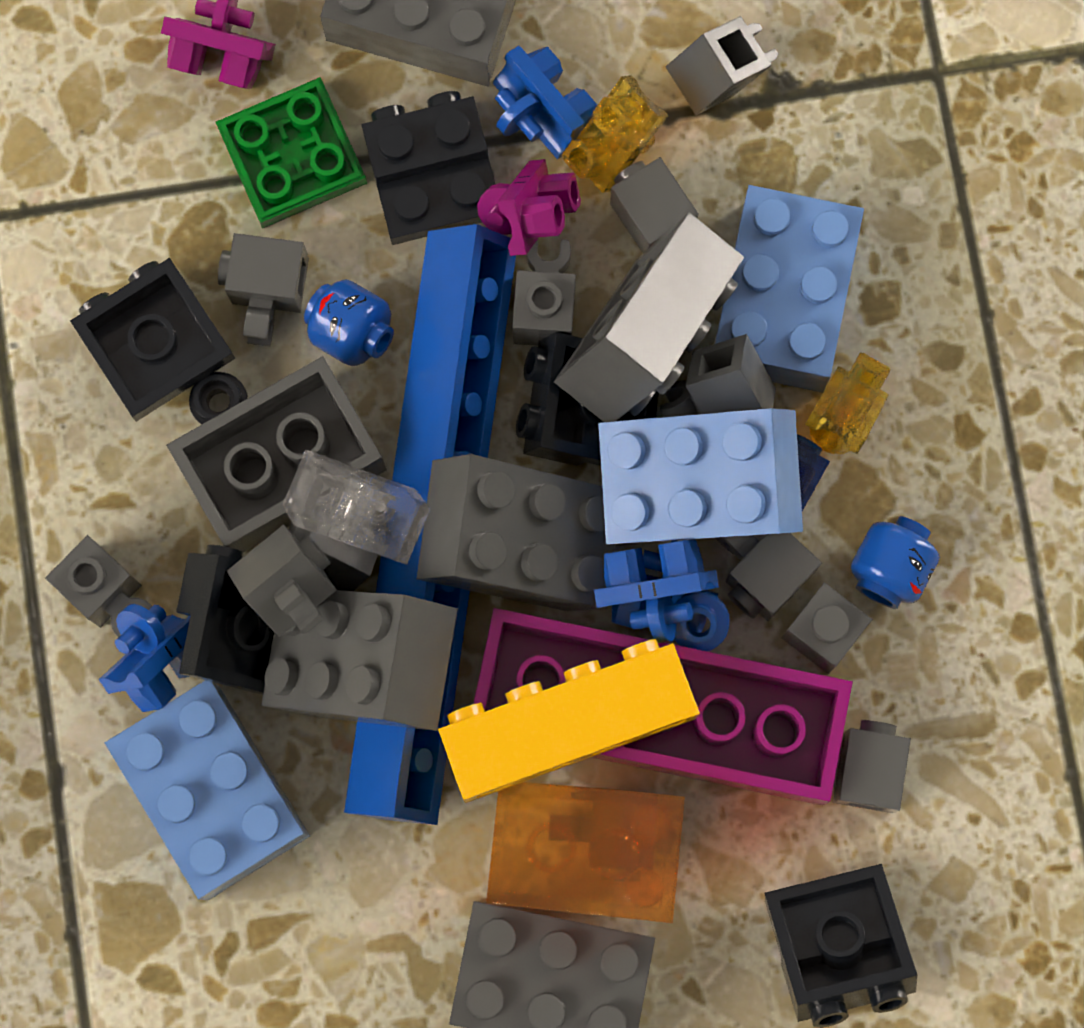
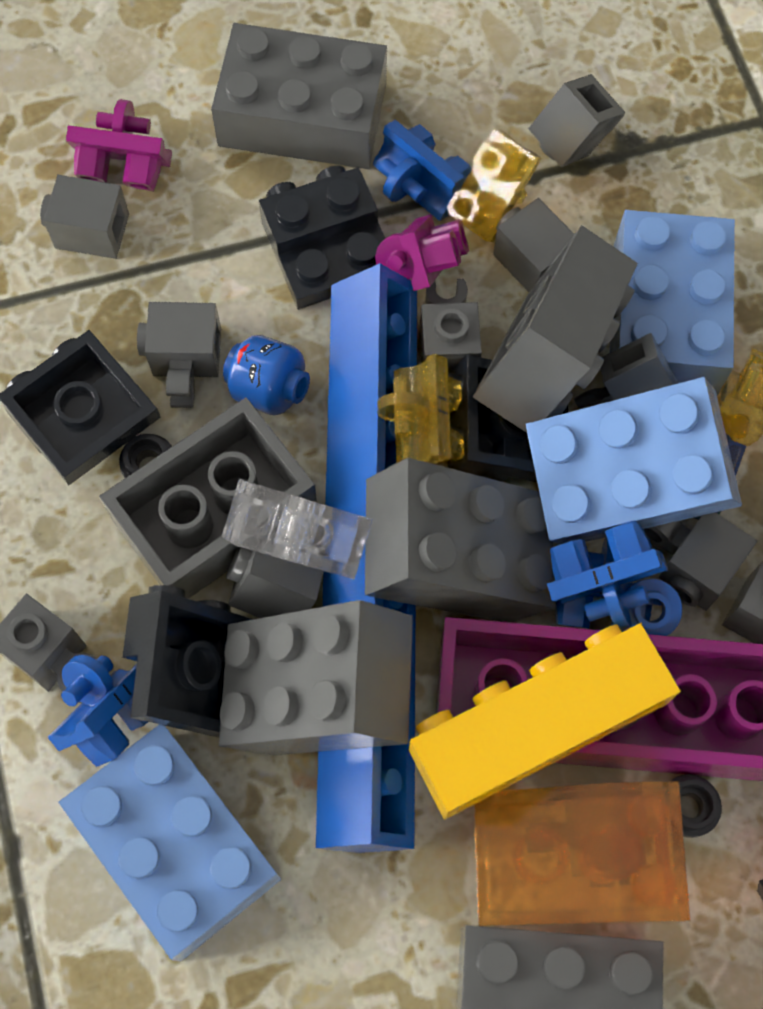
camera: 10 degrees left, 10 degrees down
green tile [215,77,367,229] -> none
dark grey brick [227,524,336,637] -> none
none -> dark grey brick [40,174,129,259]
none -> clear yellow hips [377,354,464,466]
none -> black plate [659,774,722,838]

